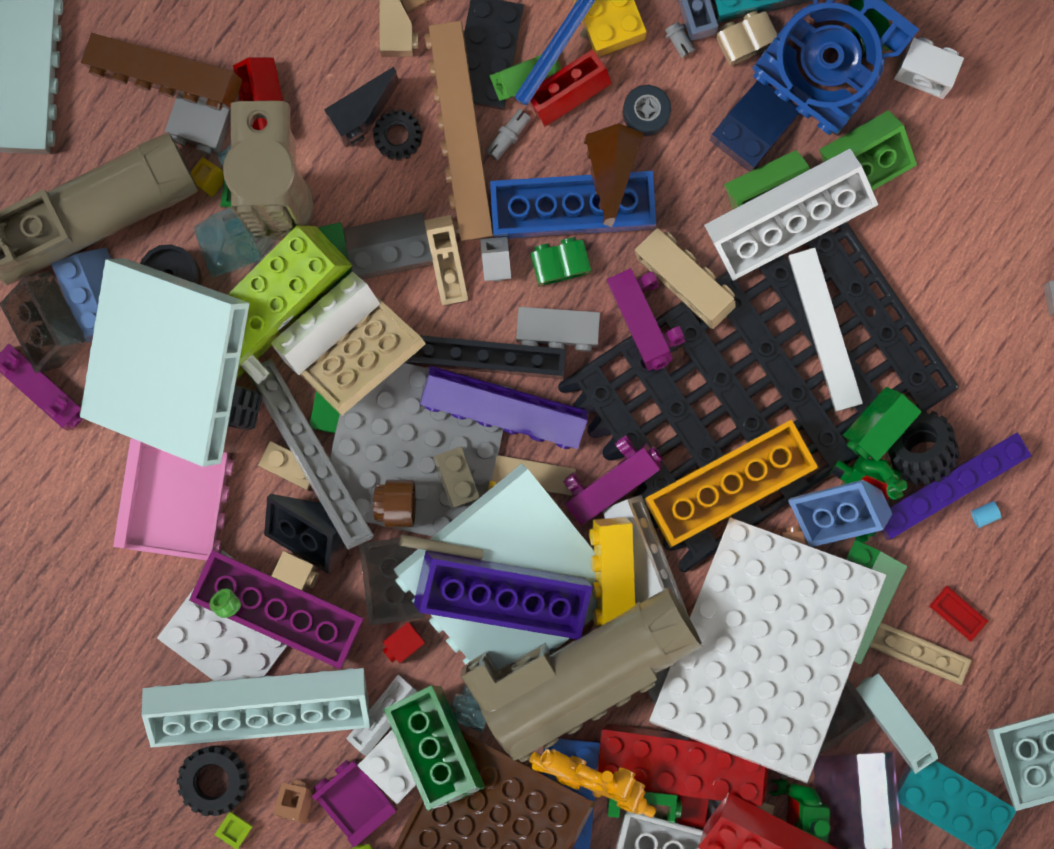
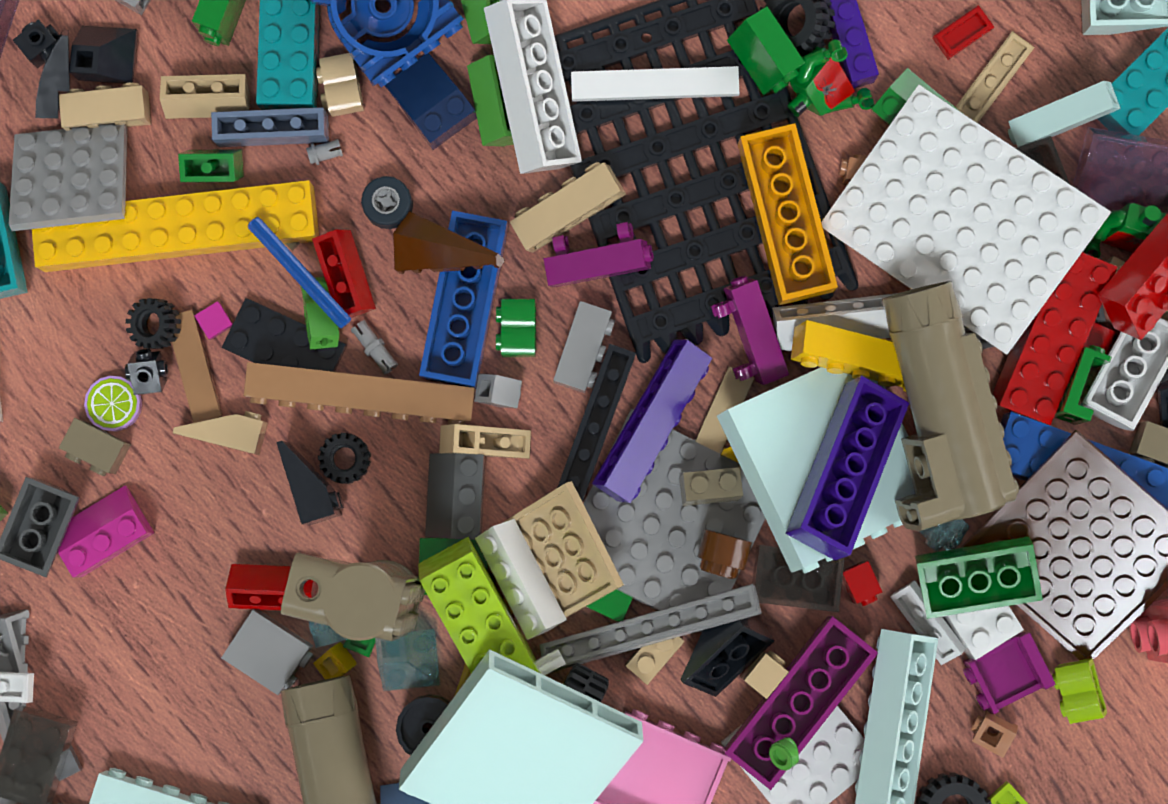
camera: 75 degrees left, 0 degrees up
reddish brown brick [81,33,243,111] -> none
dark tan bar [400,535,484,560] -> none
light orange plant [529,749,656,818] -> none
medium blue slope [788,480,892,547] -> none

